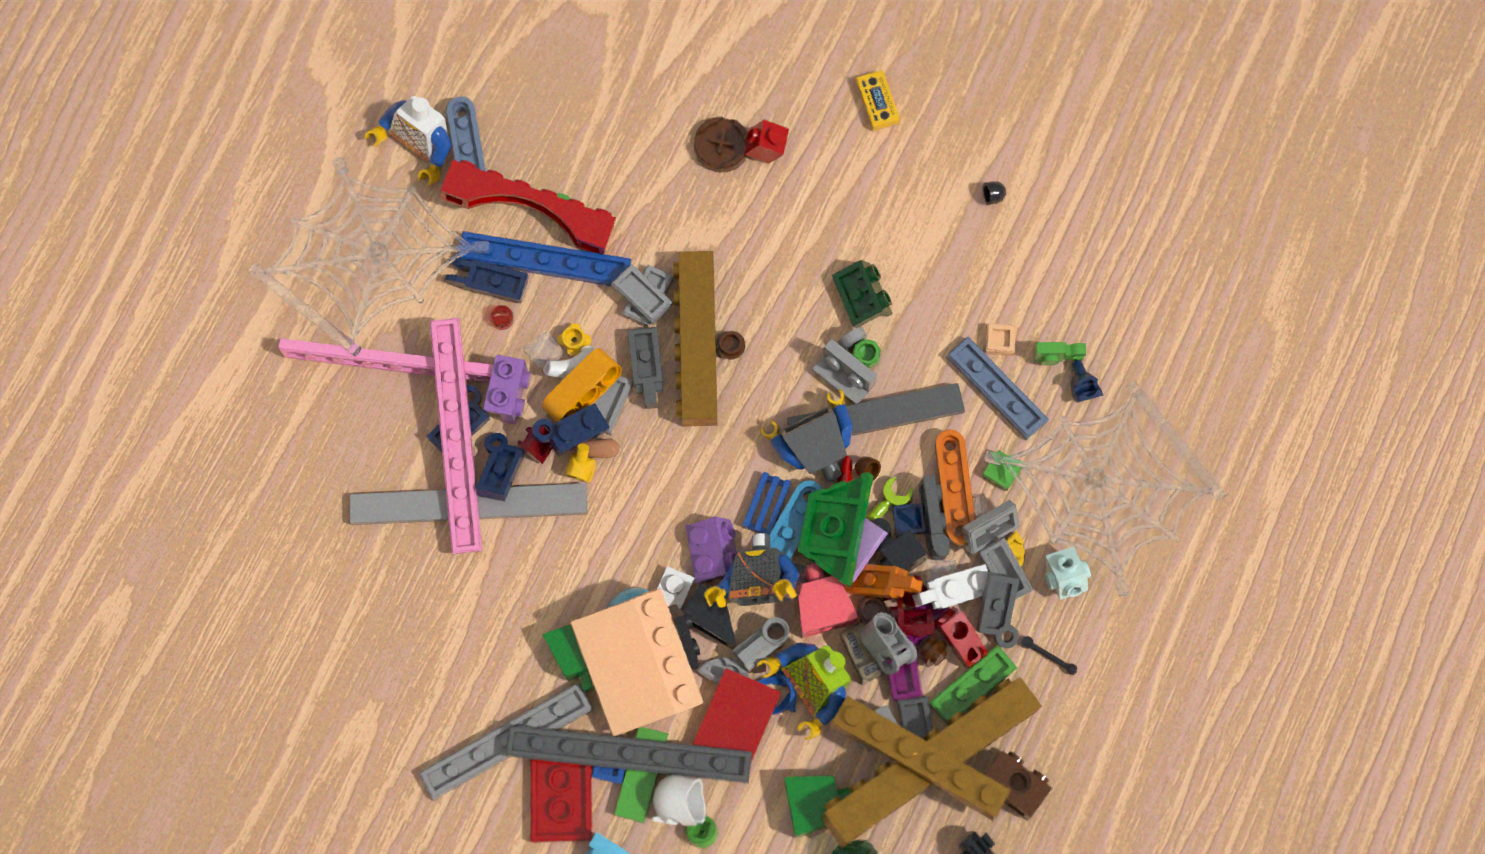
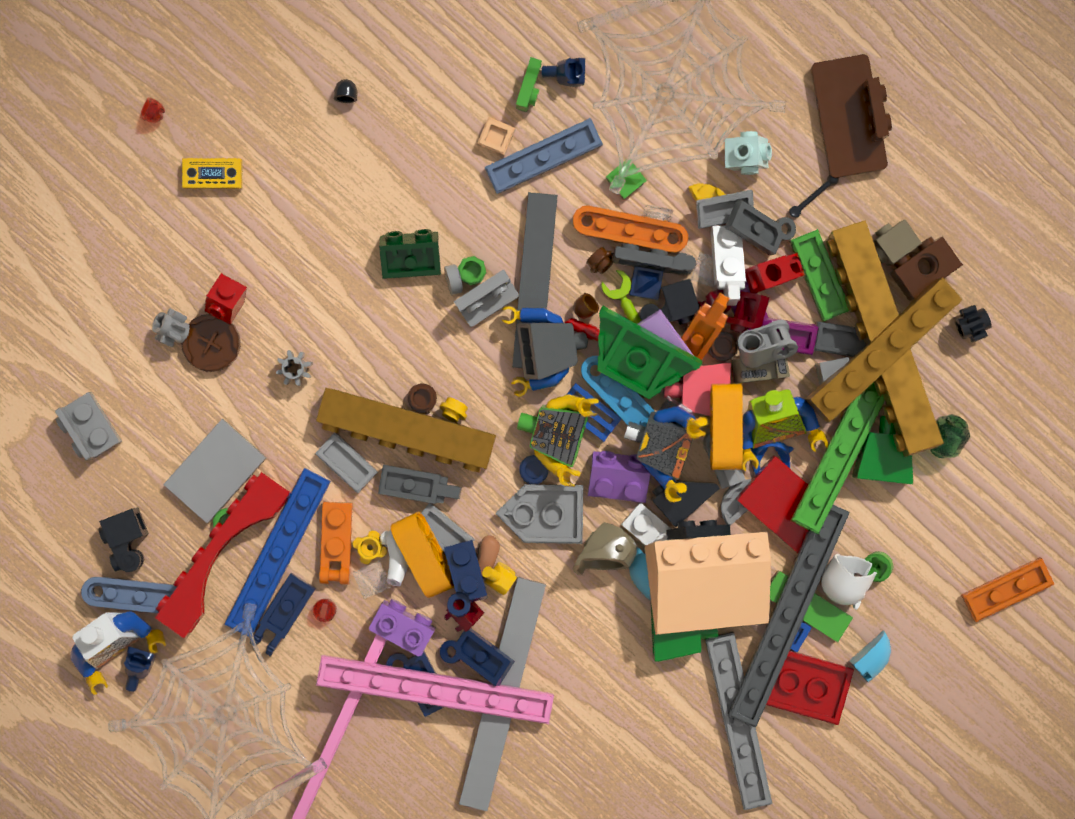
camera: 75 degrees left, 15 degrees up
light grey tile [611,264,673,325] -> none
reddish brown plate [919,638,947,667] -> none
light grey tile [962,500,1019,554] -> none
none -> light grey bracket [55,392,122,461]
none -> black brick [99,507,149,572]
none -> dark blue piece [124,646,156,691]
none -> clear red hinge [140,97,165,123]
none -> light grey gear [152,308,190,347]
none -> light grey tile [163,419,267,523]
none -> light grey gear [276,350,313,386]
none -> orange plate [319,502,353,585]
none -> yellow plate [439,397,468,423]
none -> light grey tile [495,484,583,544]
none -> torso [517,394,599,487]
none -> dark blue tile [519,455,549,484]
none -> dark tan helmet [573,522,637,575]
none -> reddish brown plate [586,247,613,274]
none -> light orange beam [710,384,743,470]
none -> bright green tile [790,382,885,534]
none -> reddish brown bracket [811,54,892,178]
none -> dark tan brick [873,219,922,266]

